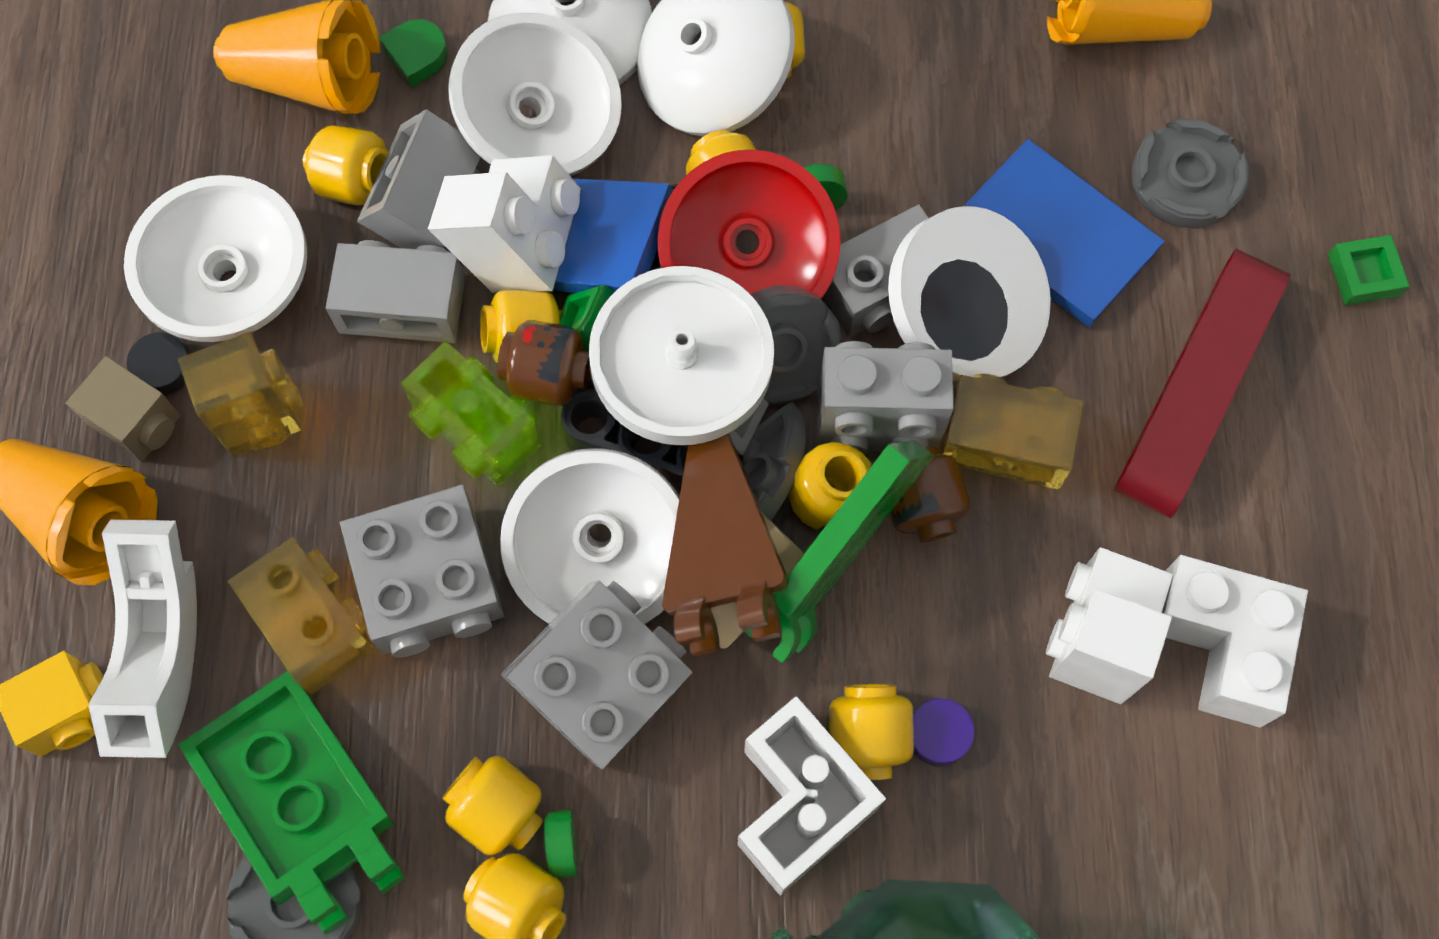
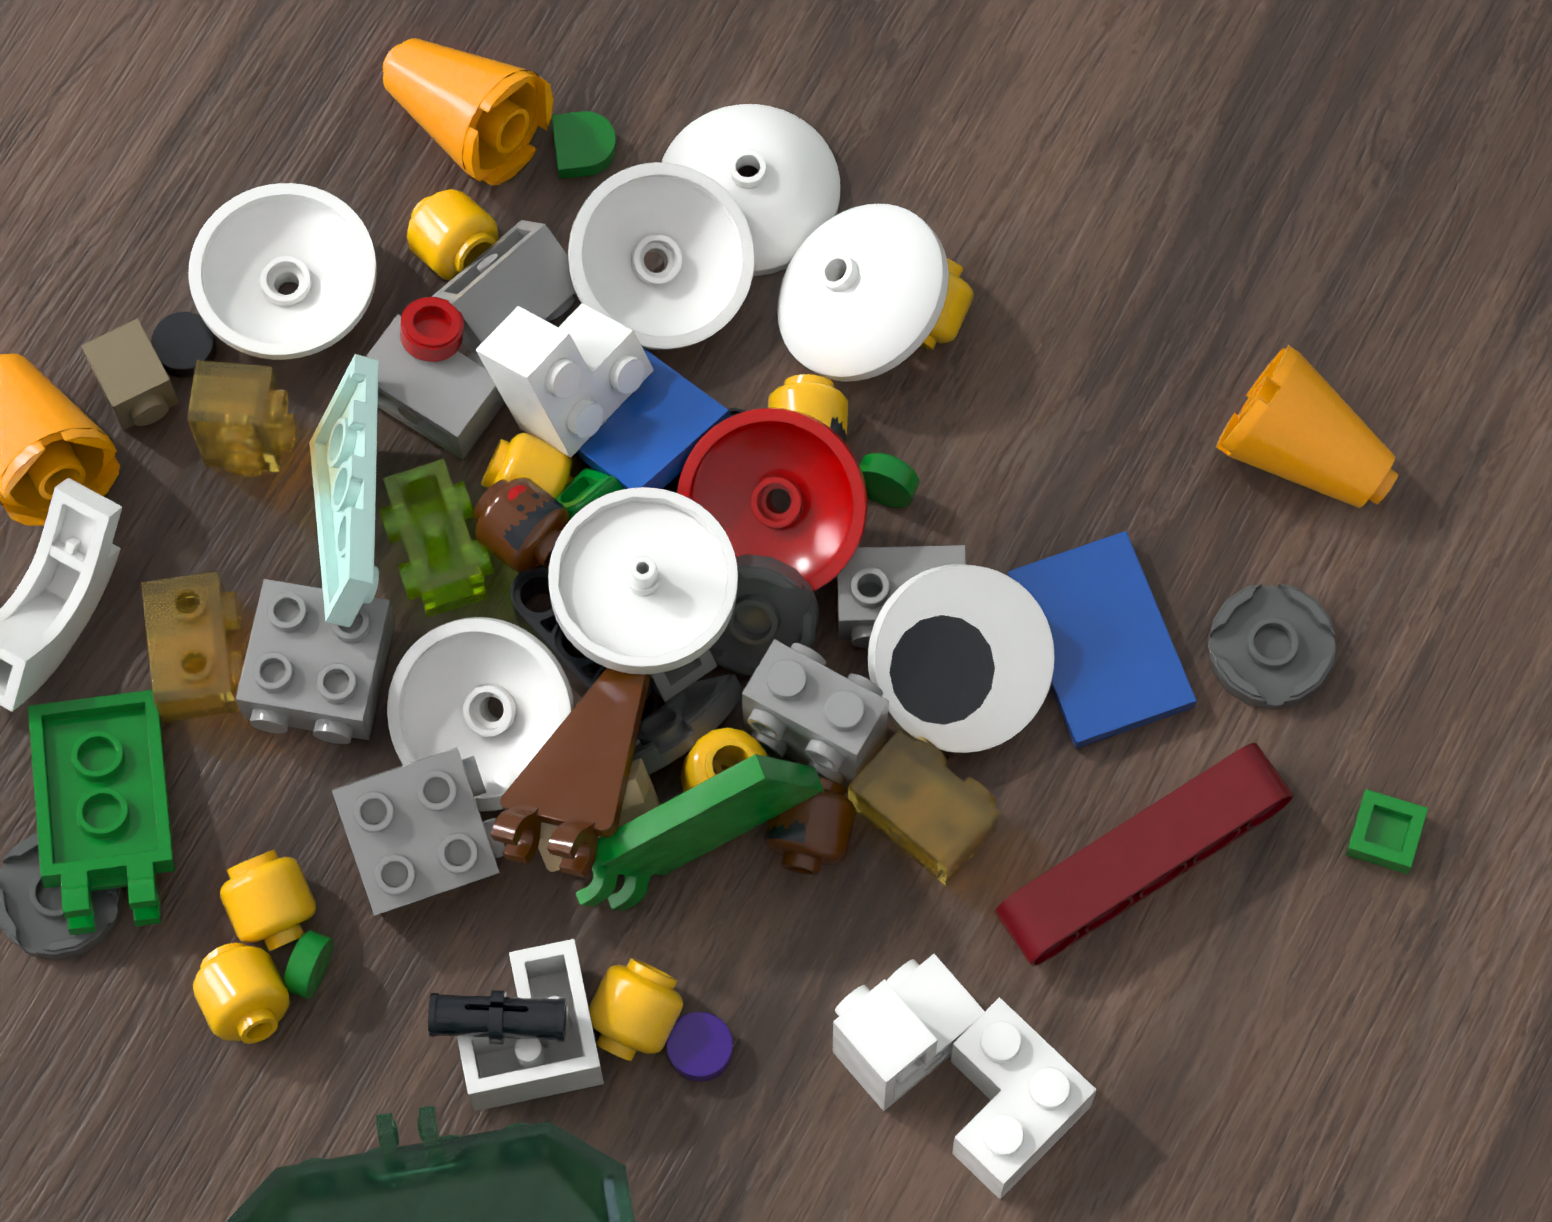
camera: 30 degrees right, 0 degrees up
none -> light aqua wing [309,354,379,627]
none -> red tile [400,297,464,362]
none -> black pin [428,990,567,1045]

